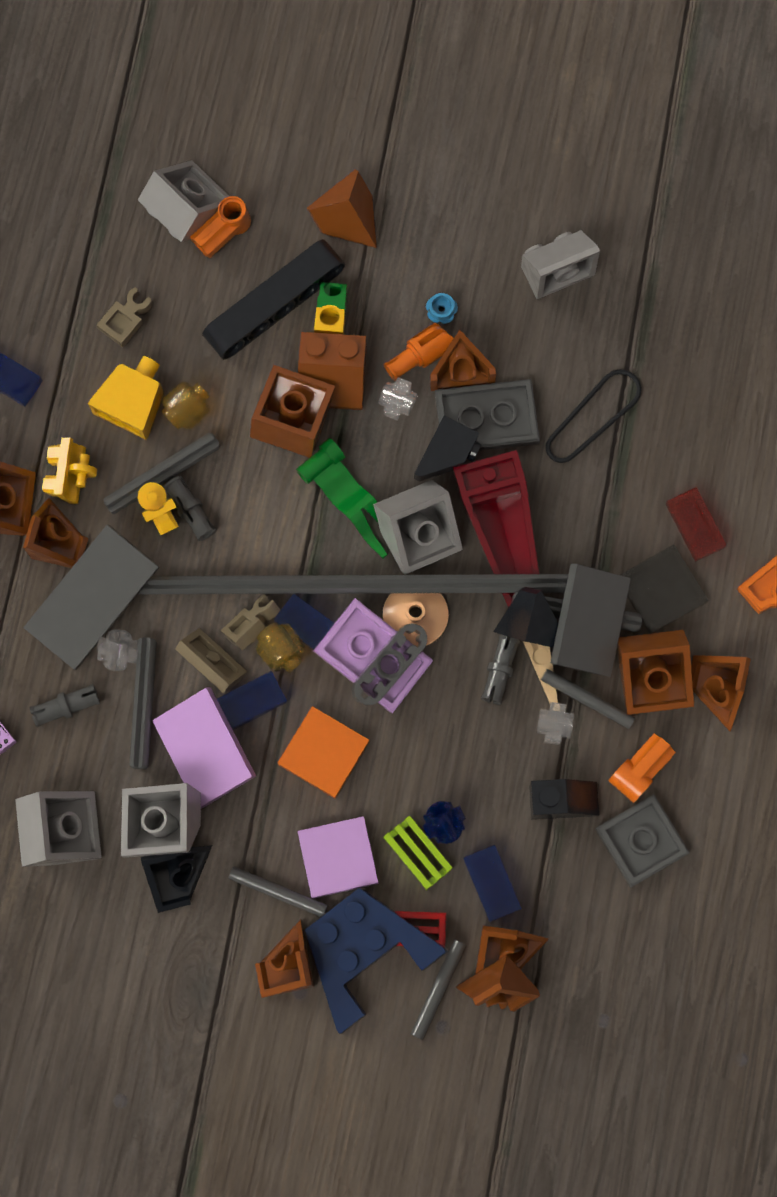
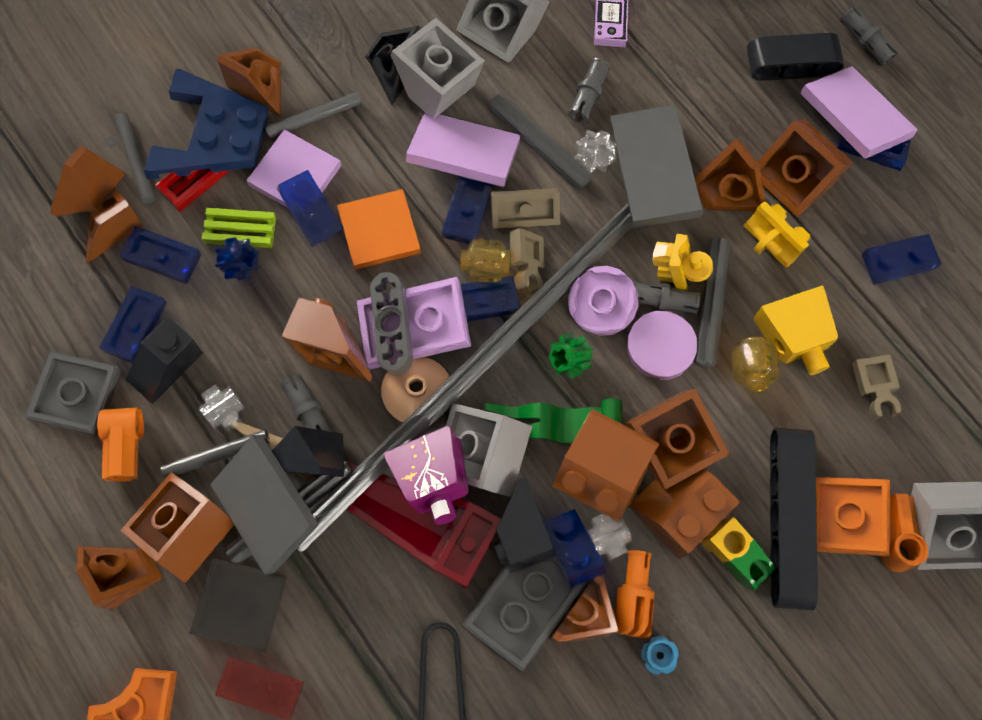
camera: 125 degrees right, 5 degrees down
dark orange slope [307,169,377,248] -> none
none -> clear blue plate [99,286,167,363]
none -> clear blue plate [277,170,343,247]
none -> slope [281,298,372,382]
none -> torso [383,425,468,525]
none -> clear blue plate [543,509,606,587]
none -> green gear [549,333,593,379]
none -> dark orange slope [553,409,659,522]
none -> lavender tile [568,266,638,336]
none -> lavender tile [627,311,697,380]
none -> orange tile [816,477,890,556]

